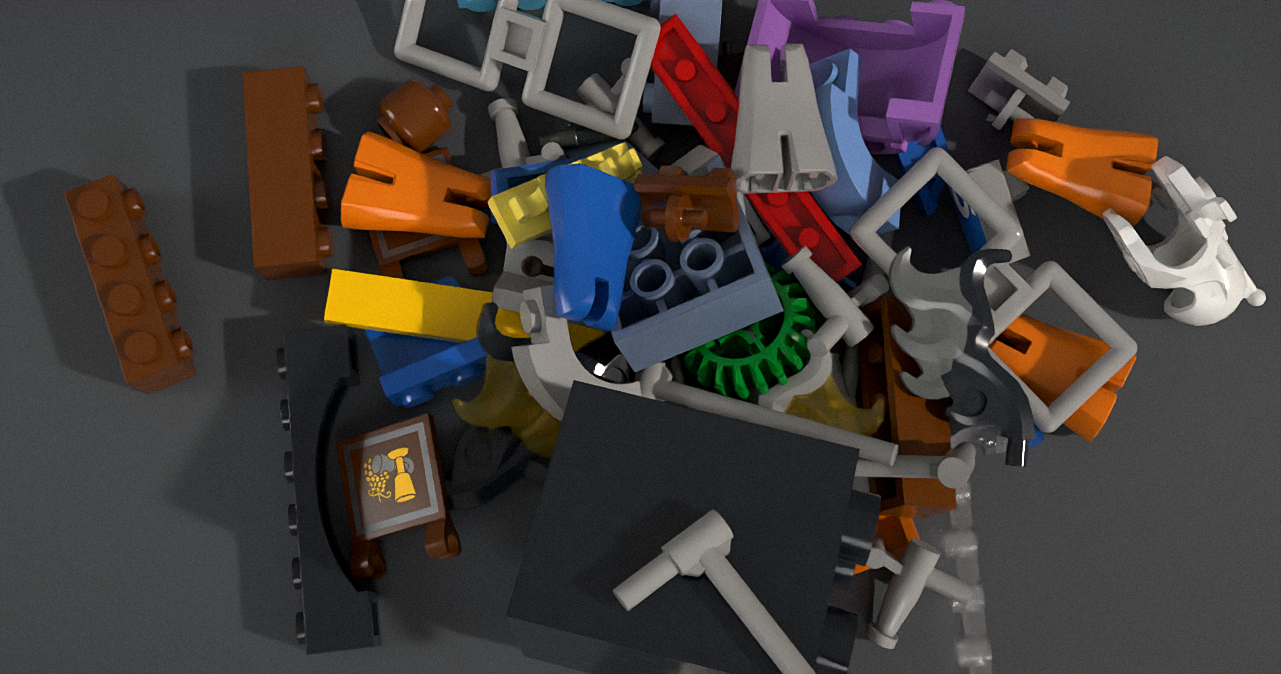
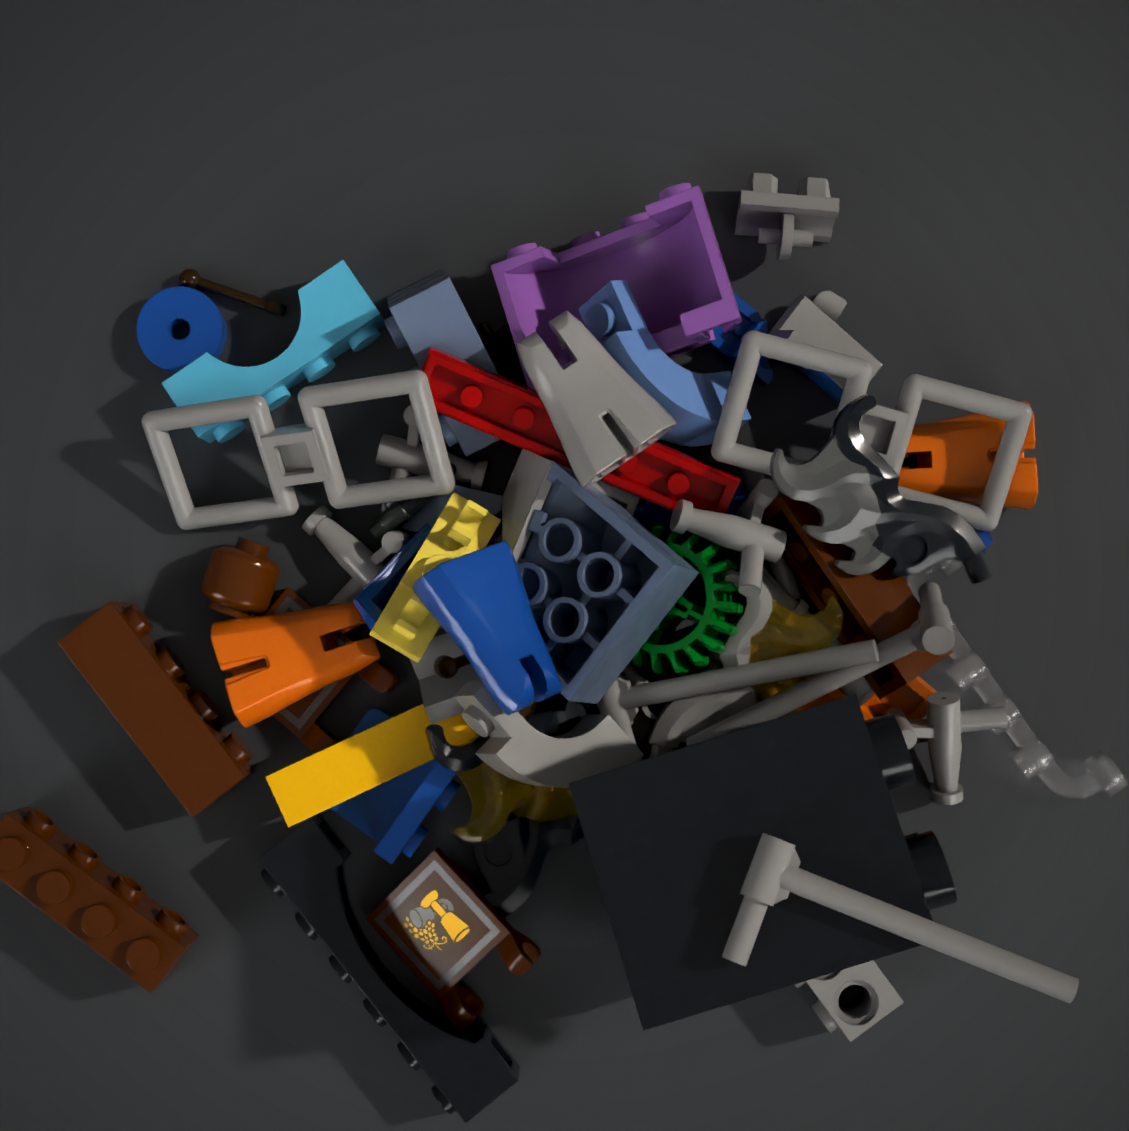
camera: 25 degrees left, 10 degrees up
reddish brown hips [633,166,740,242] -> none
orange piece [1005,118,1158,227] -> none
white helmet [1102,156,1266,326] -> none

